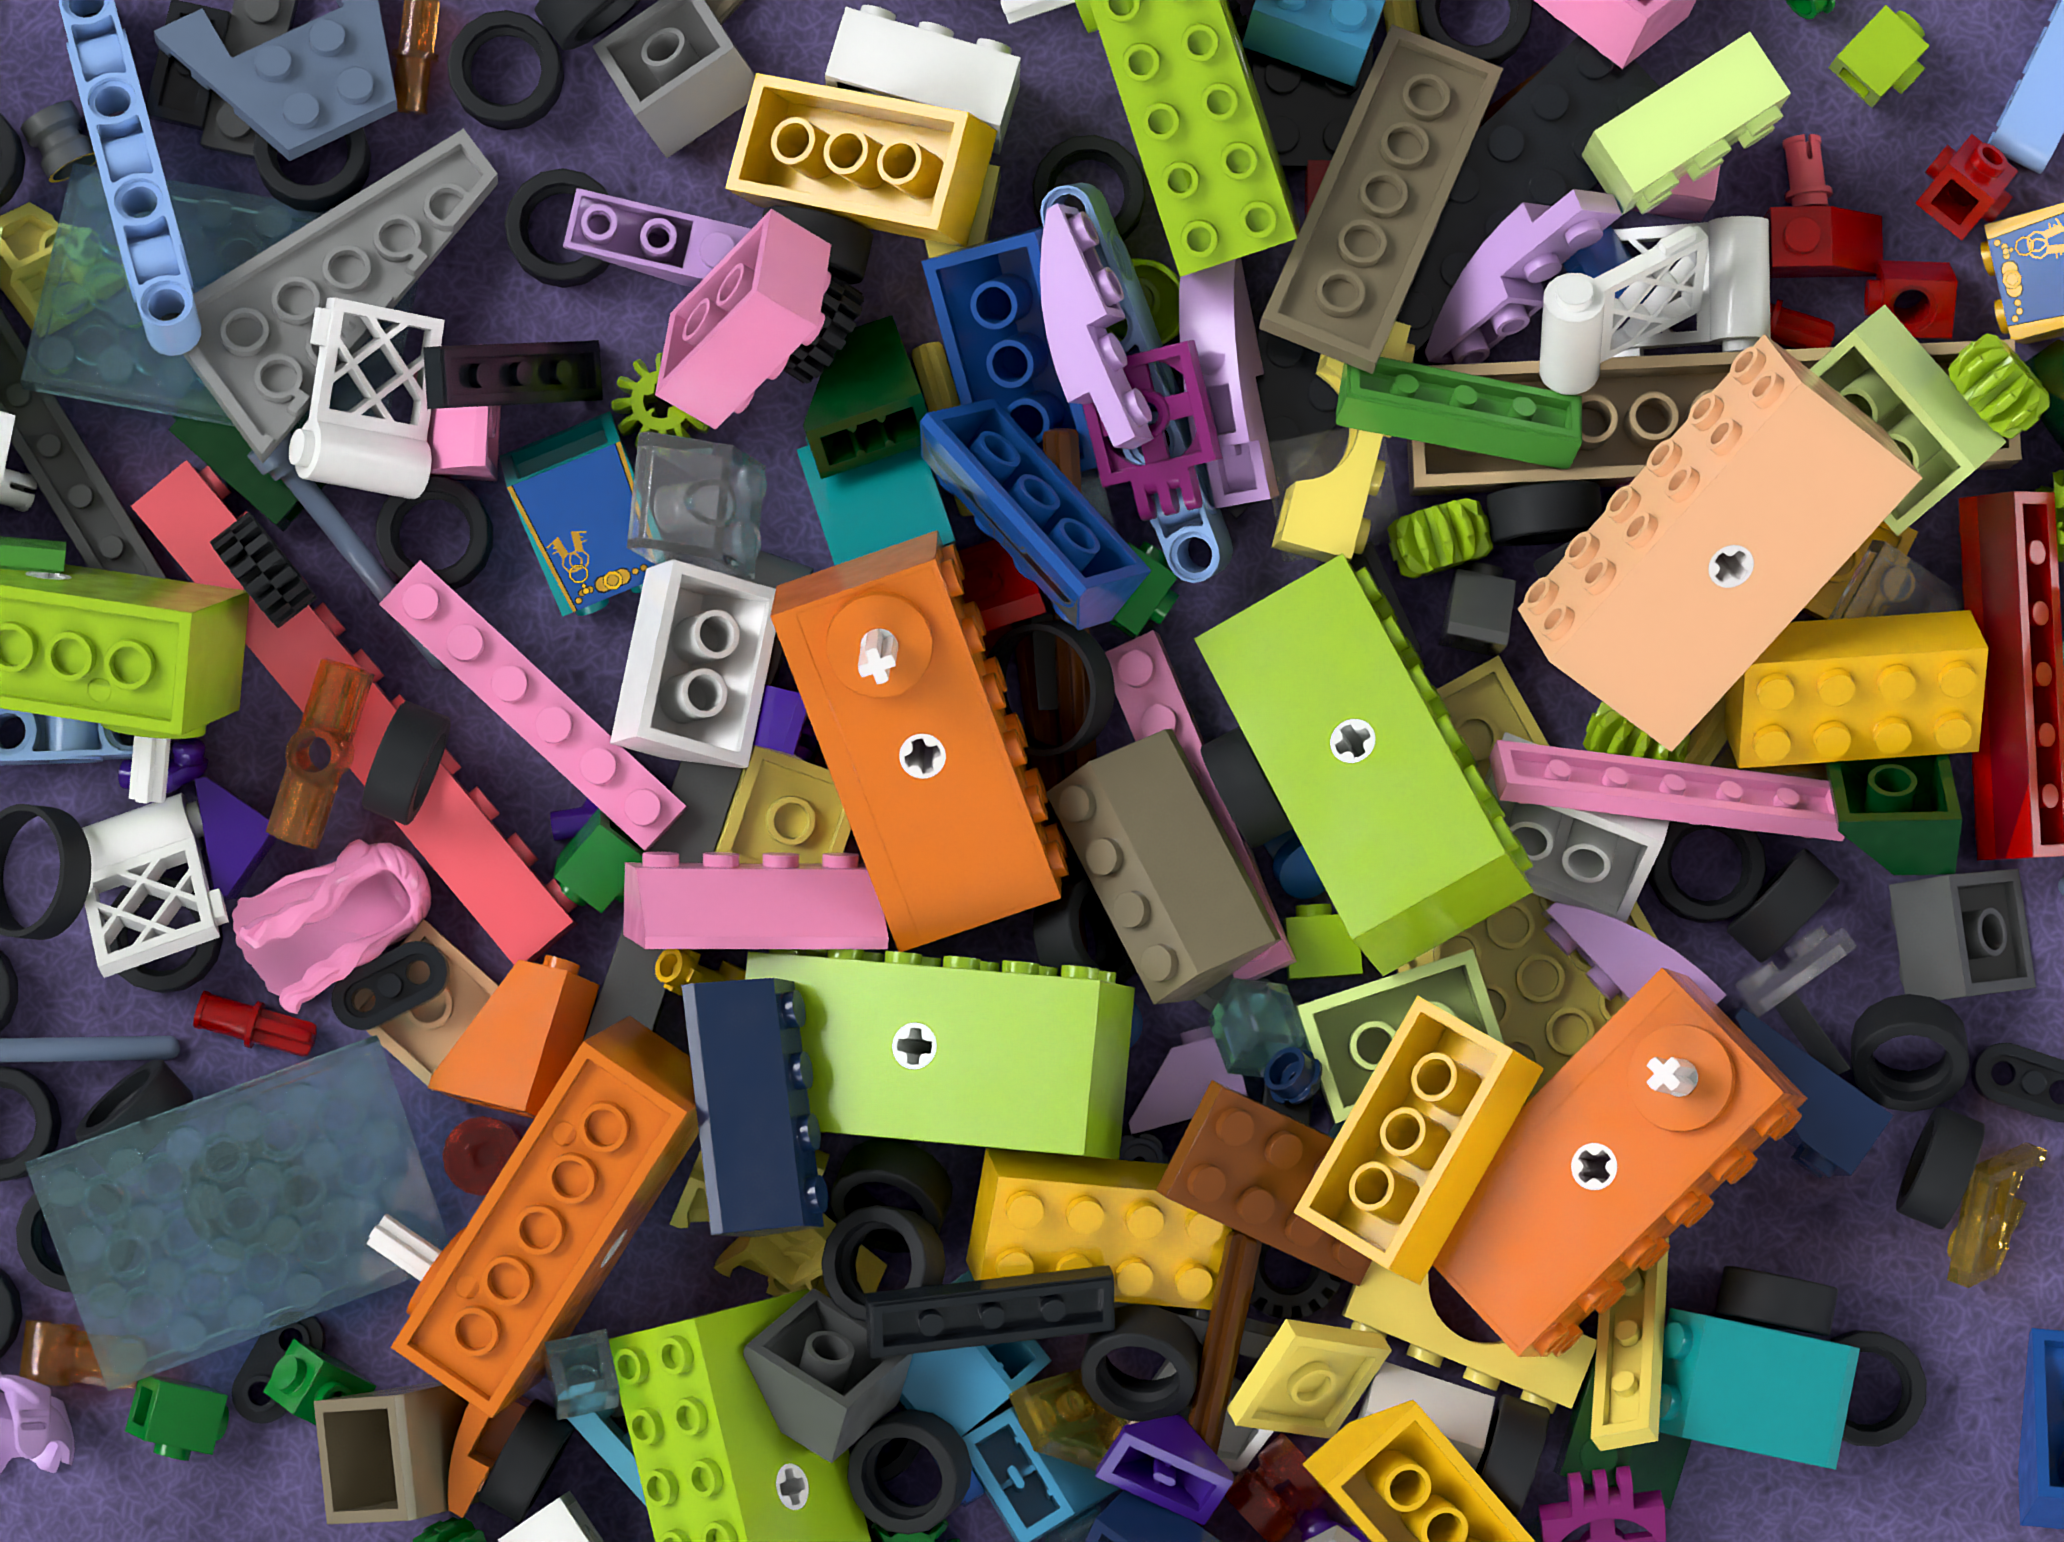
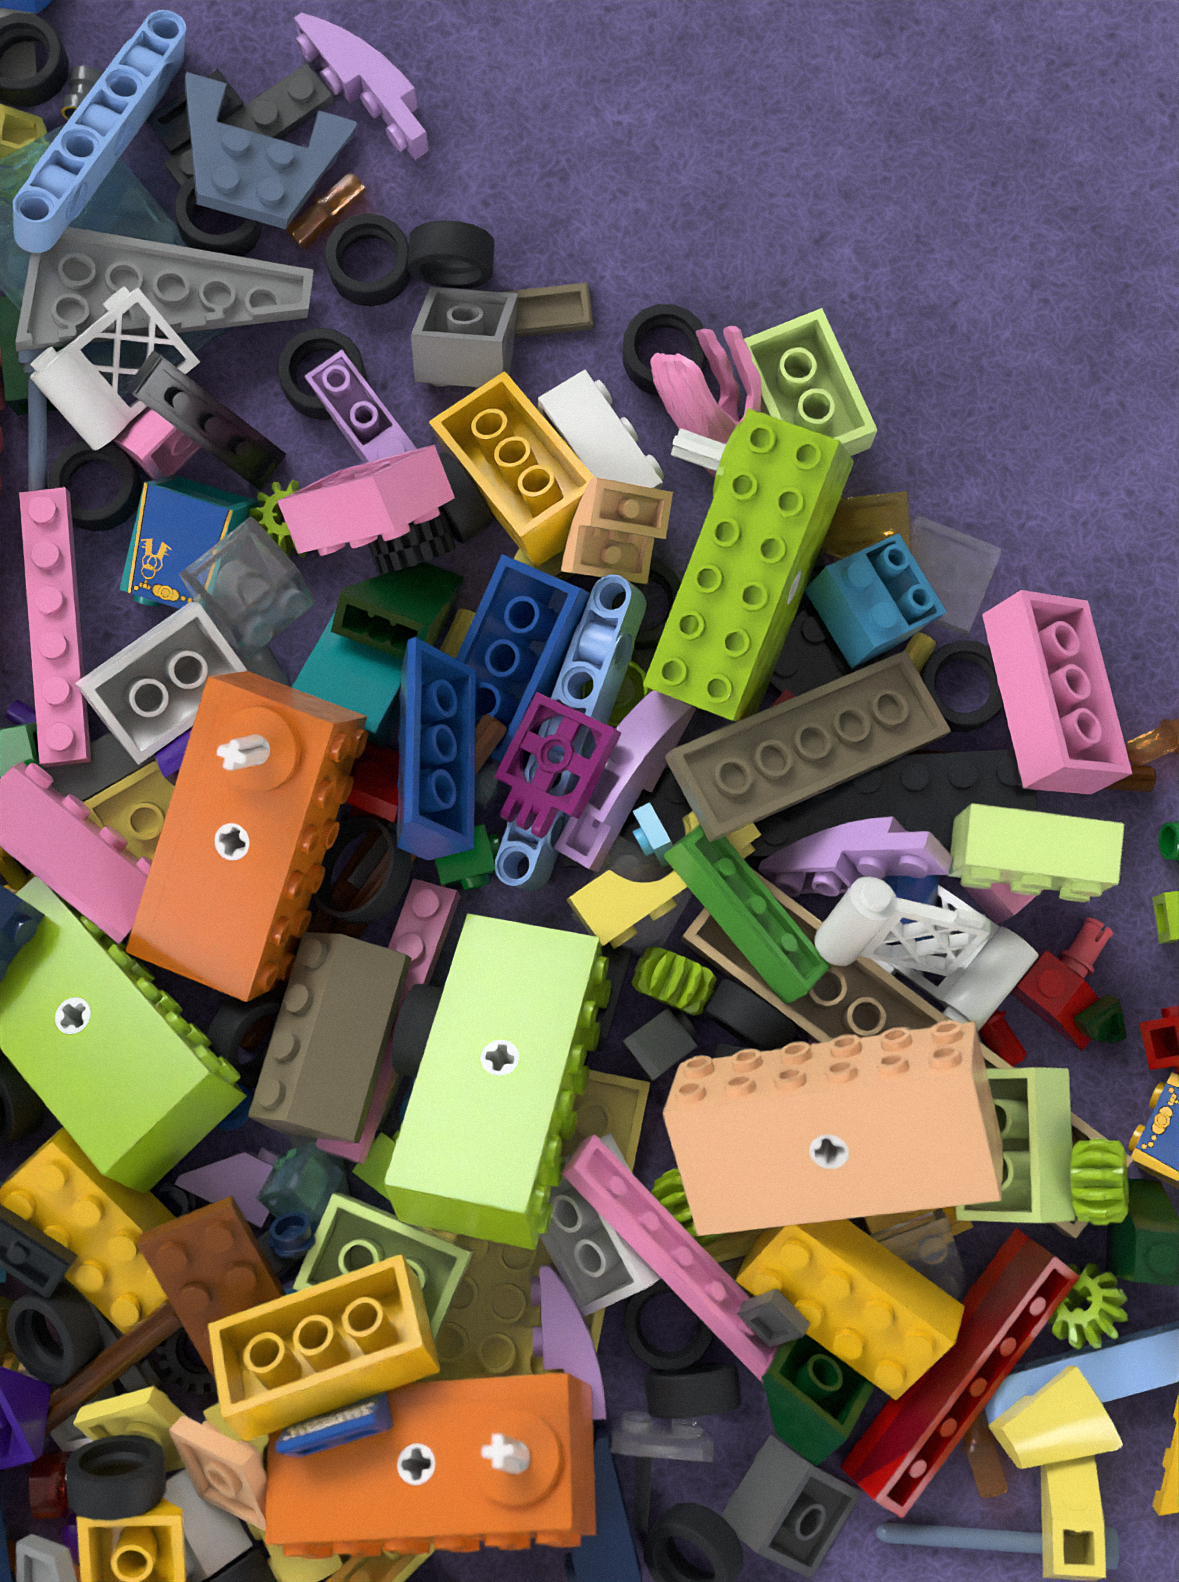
camera: 40 degrees right, 5 degrees down
lavender slope [1040,203,1154,449] -> none
red brick [1864,260,1958,339] -> none
none -> black tyre [66,1435,167,1521]
none -> light nougat plate [169,1415,267,1531]
none -> blue slope [276,1392,393,1458]
none -> light nougat slope [561,477,673,584]
none -> medium azure plate [632,802,673,867]
none -> dark grey tile [737,1289,810,1348]
none -> dark green tile [1073,994,1127,1044]

